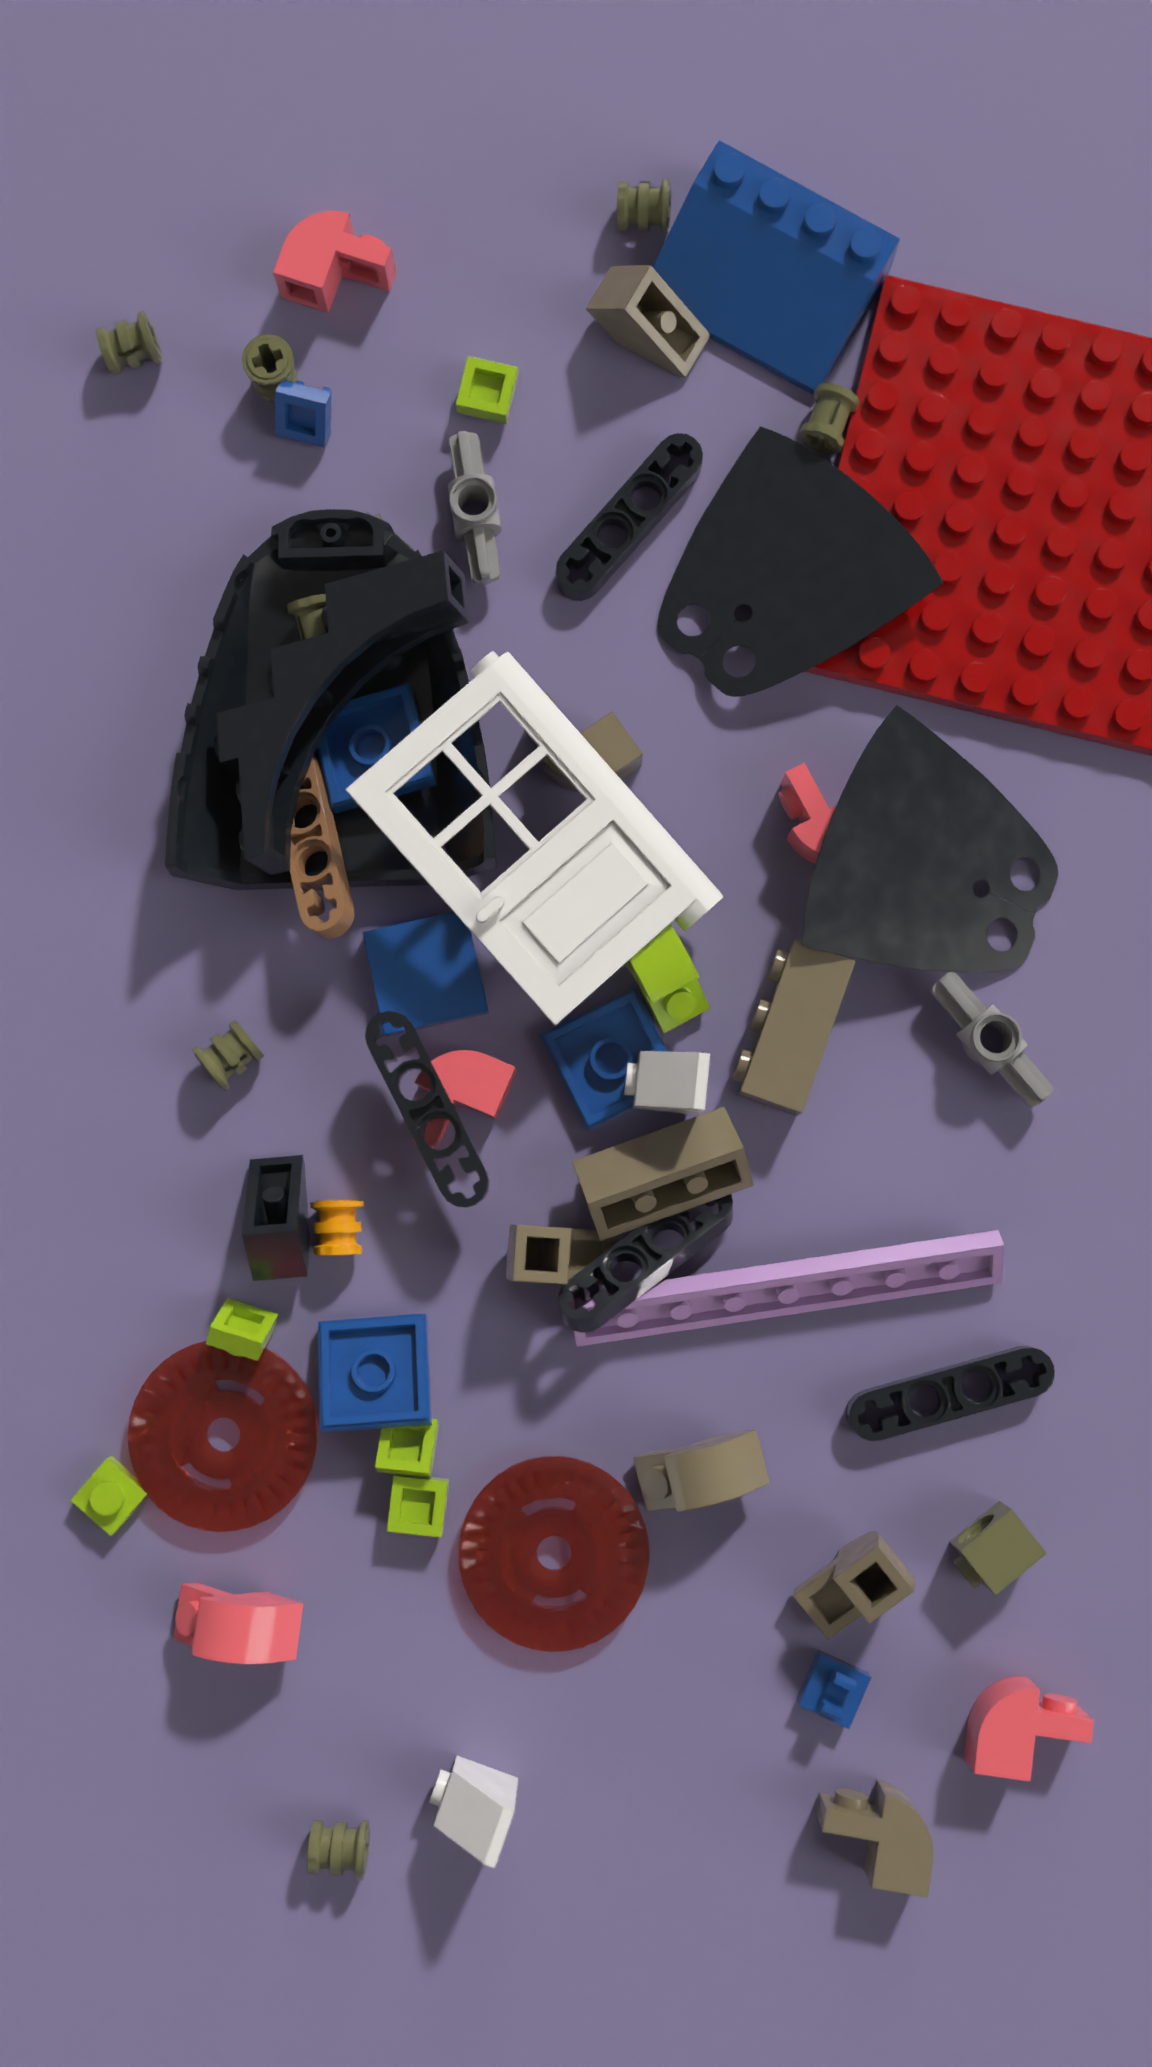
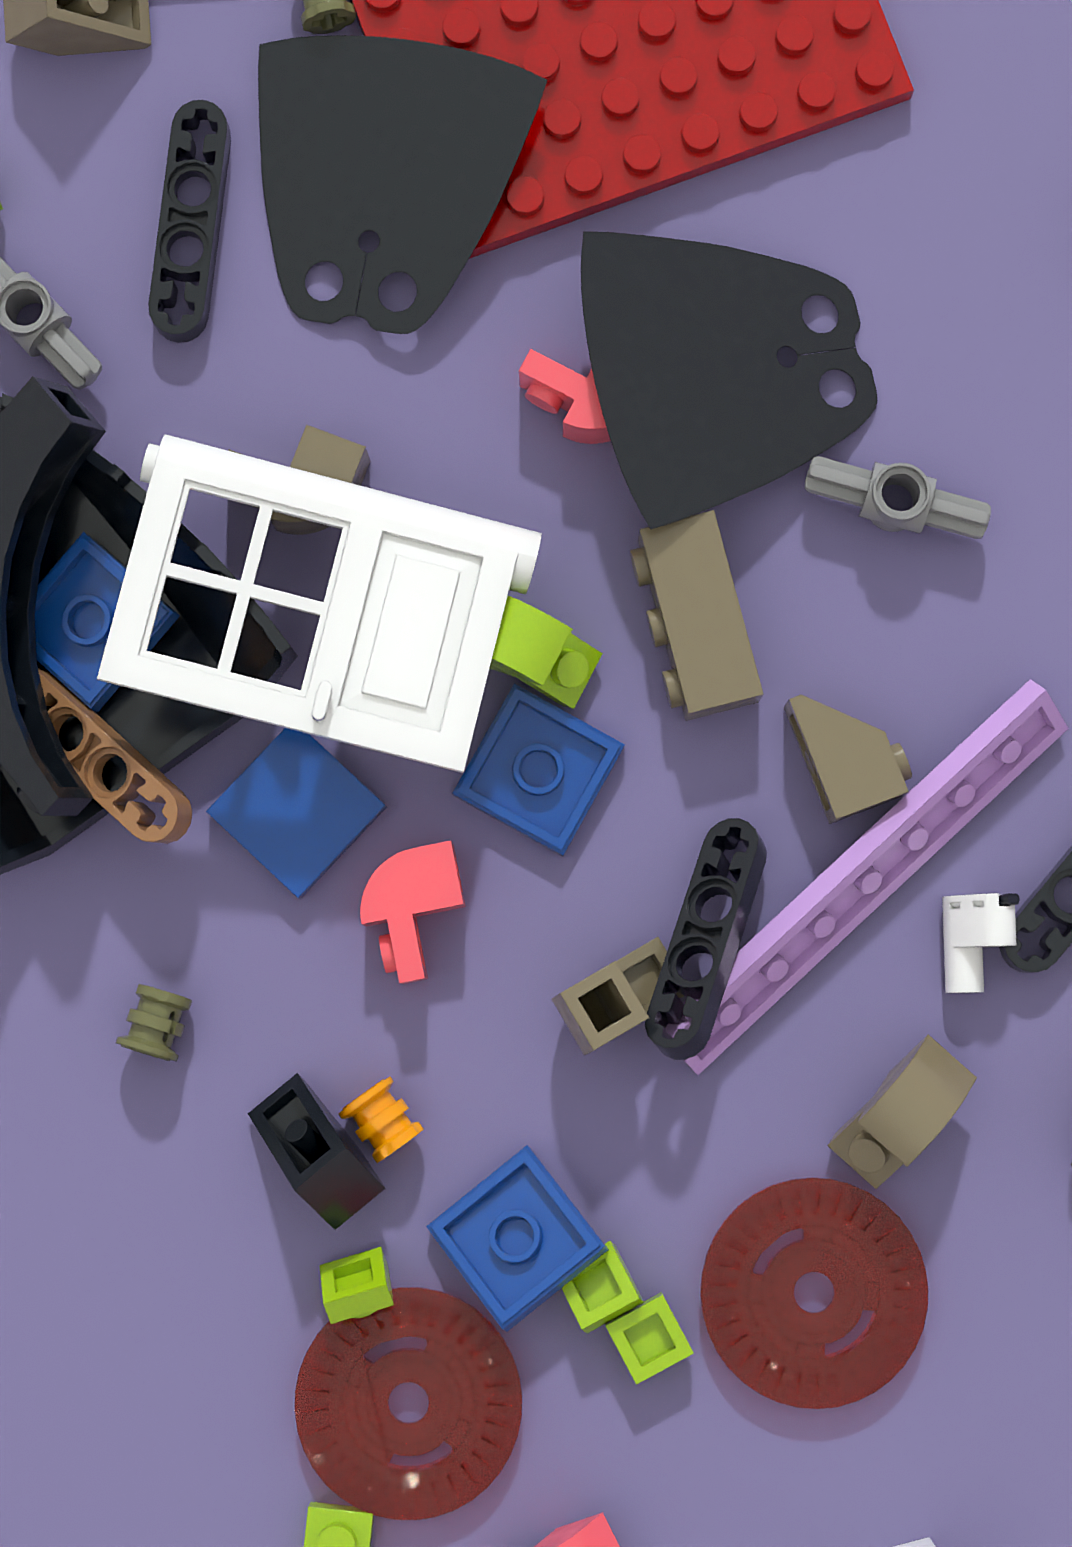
camera: 30 degrees left, 0 degrees up
black beam [365,1011,490,1208] -> none
dark tan brick [572,1107,754,1241] -> none
white slope [624,1051,710,1115] -> none
none -> dark tan slope [784,695,912,824]
none -> white piece [942,893,1020,993]

